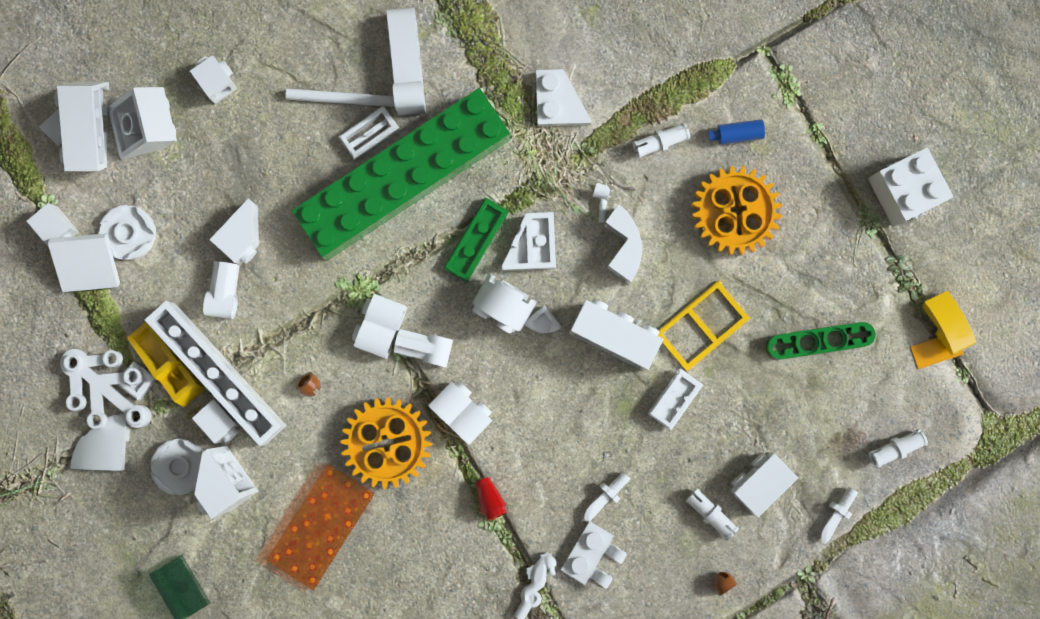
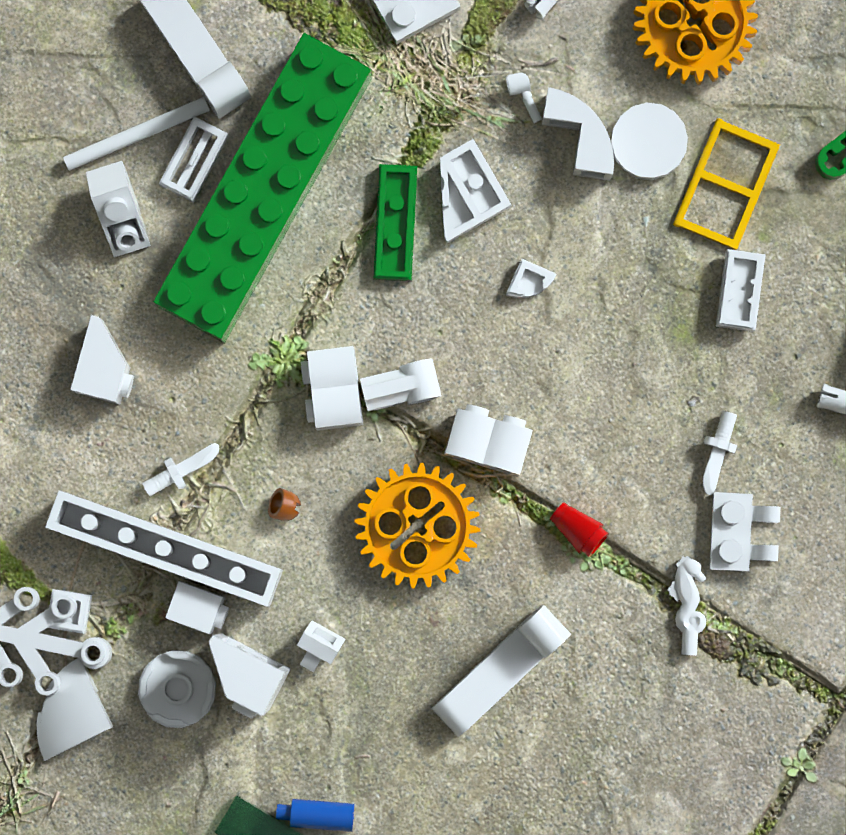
camera: 25 degrees left, 0 degrees up
yellow slope [127,322,206,407] -> none
white piece [203,261,240,319] -> none
clear orange tile [266,464,376,591] -> none
white brick [472,273,537,334] -> none
white brick [568,298,664,371] -> none
none -> white slope [86,161,151,257]
none -> white piece [142,443,219,496]
none -> blue cylinder [276,799,355,832]
none -> white tile [297,621,345,672]
none -> white beam [432,605,571,737]
none -> white tile [611,103,688,180]

